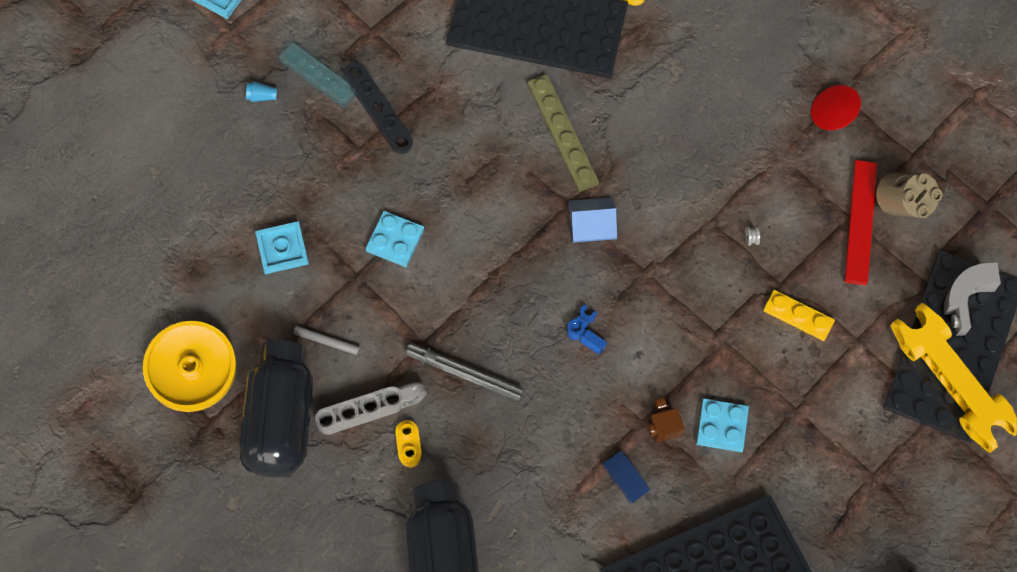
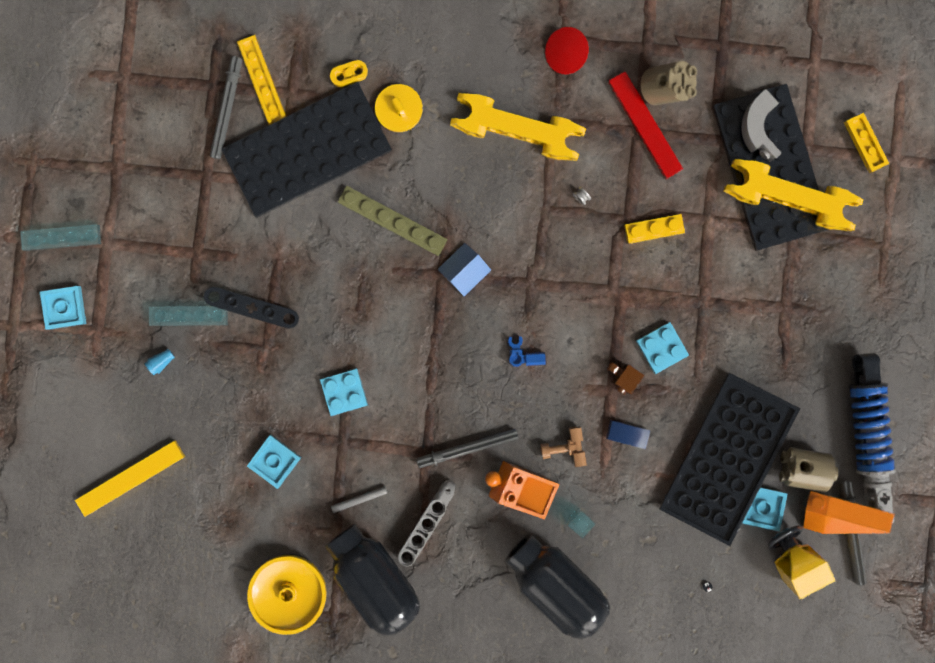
camera: 35 degrees left, 20 degrees up
yellow plate [395,420,422,467] -> none
none -> yellow tile [75,441,185,517]
none -> yellow shield [375,84,423,132]
none -> yellow piece [450,93,586,161]
none -> orange slope [485,461,560,519]
none -> medium nougat bar [540,426,587,467]
none -> clear light blue brick [566,507,595,538]

